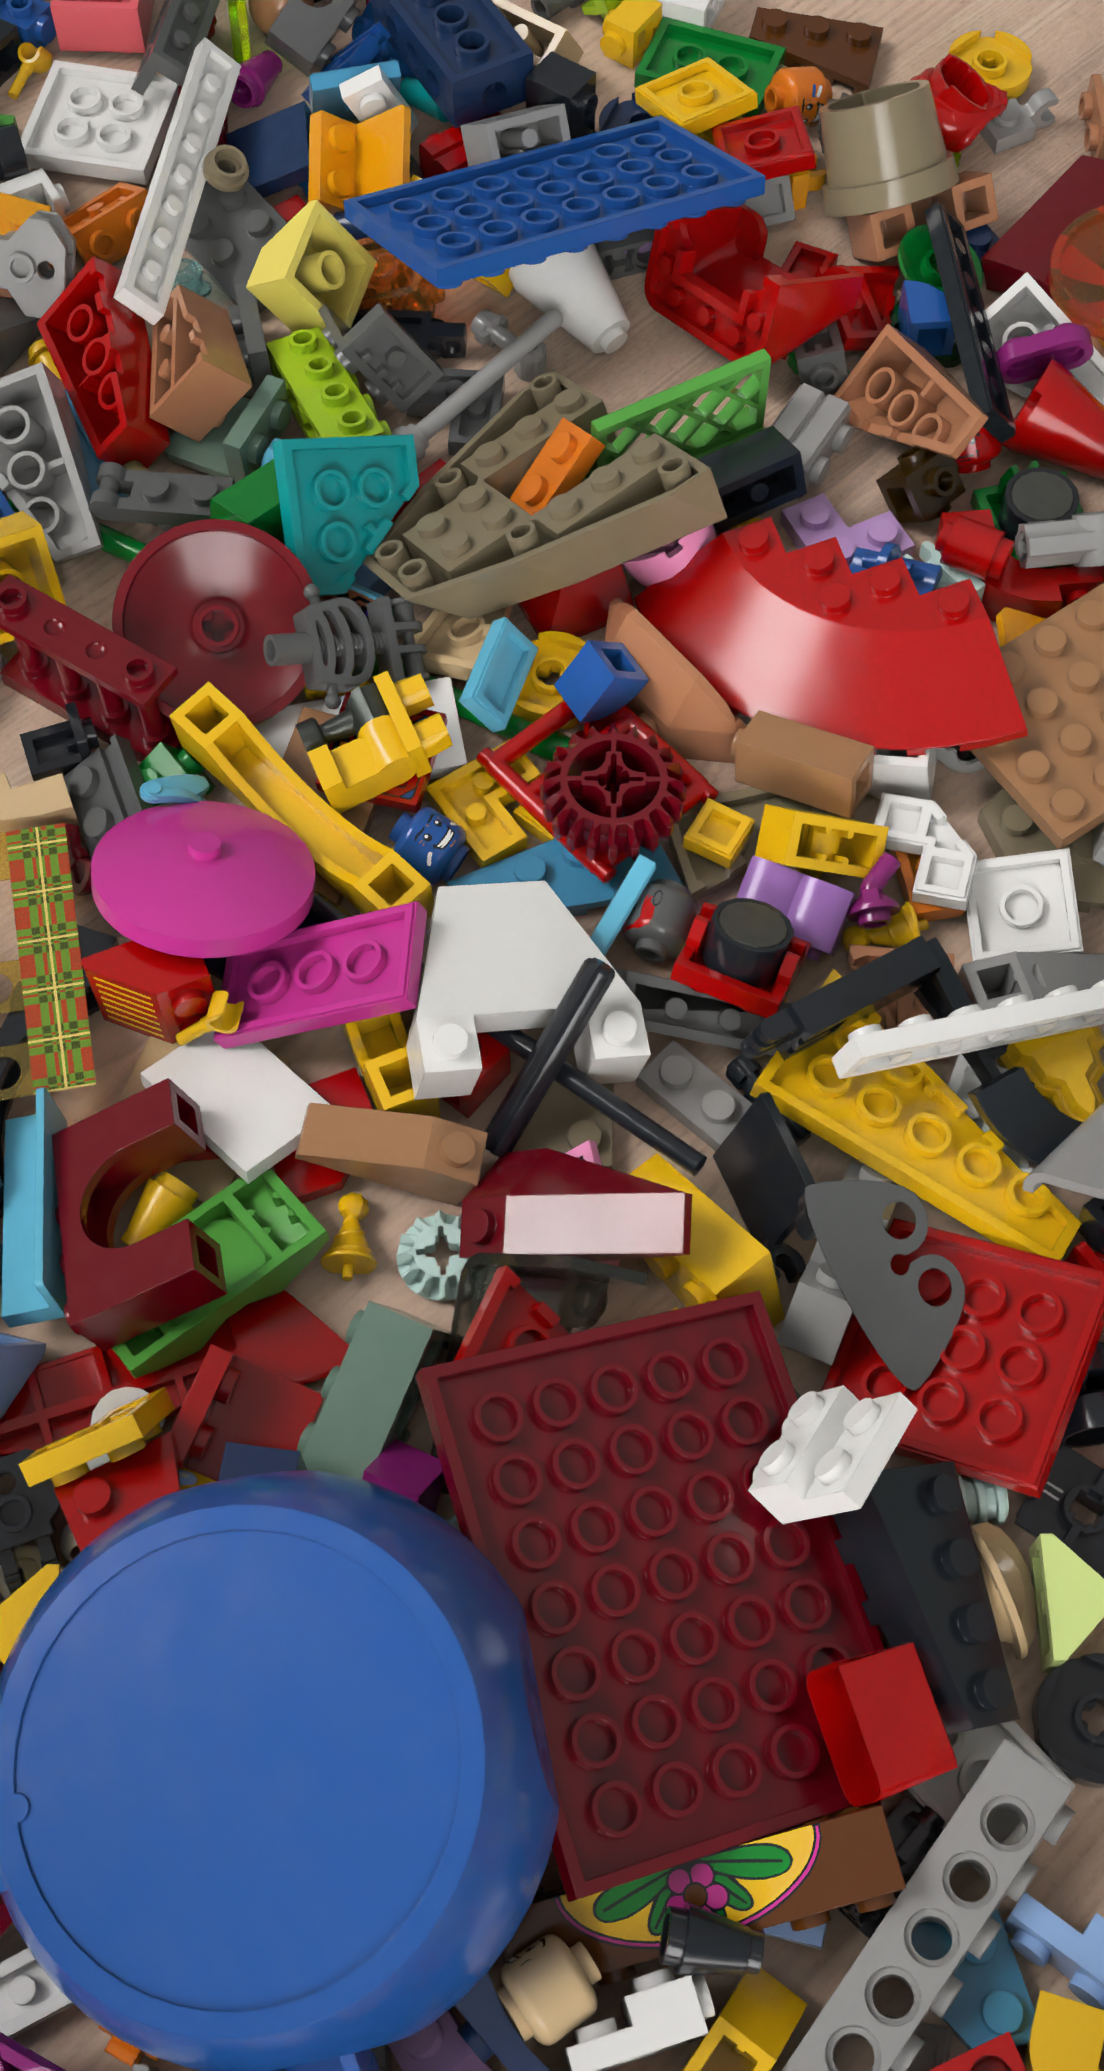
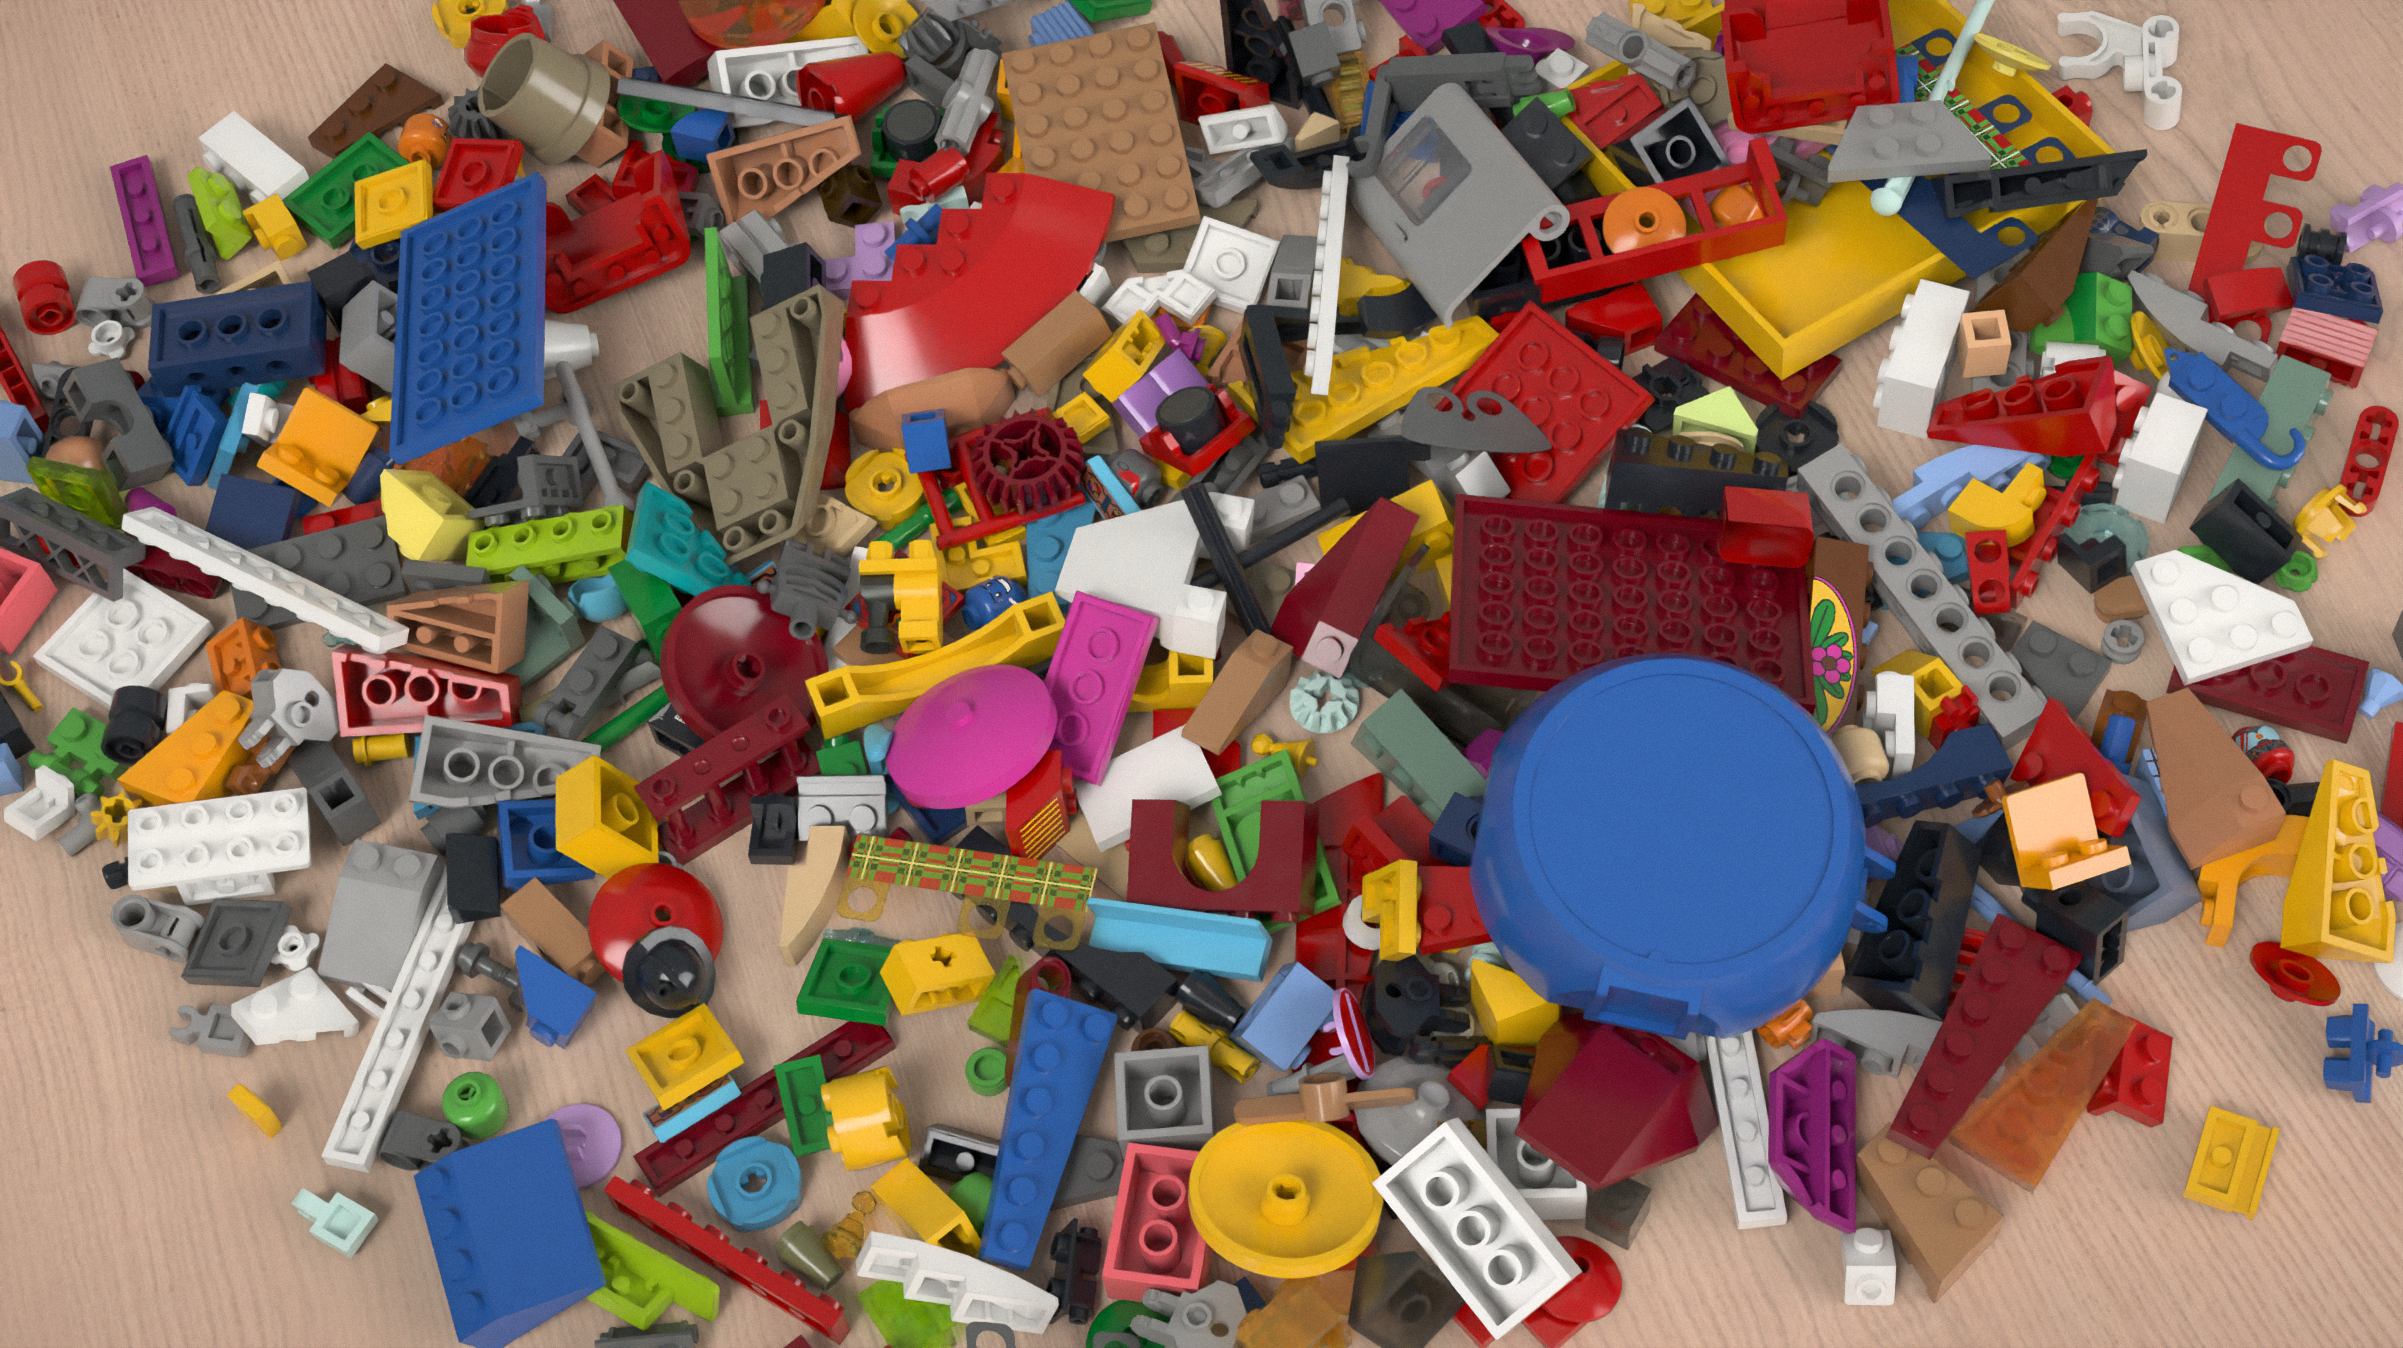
camera: 60 degrees left, 5 degrees down
yellow hand [176,990,245,1046] -> none
dark tan plate [203,145,249,192] -> none
medium azure tile [459,617,538,733] -> none
orange bracket [509,417,605,516] -> none
black cone [659,1901,764,1976] -> none
white plate [748,1385,918,1524] -> none
magenta plate [996,323,1094,384] -> none

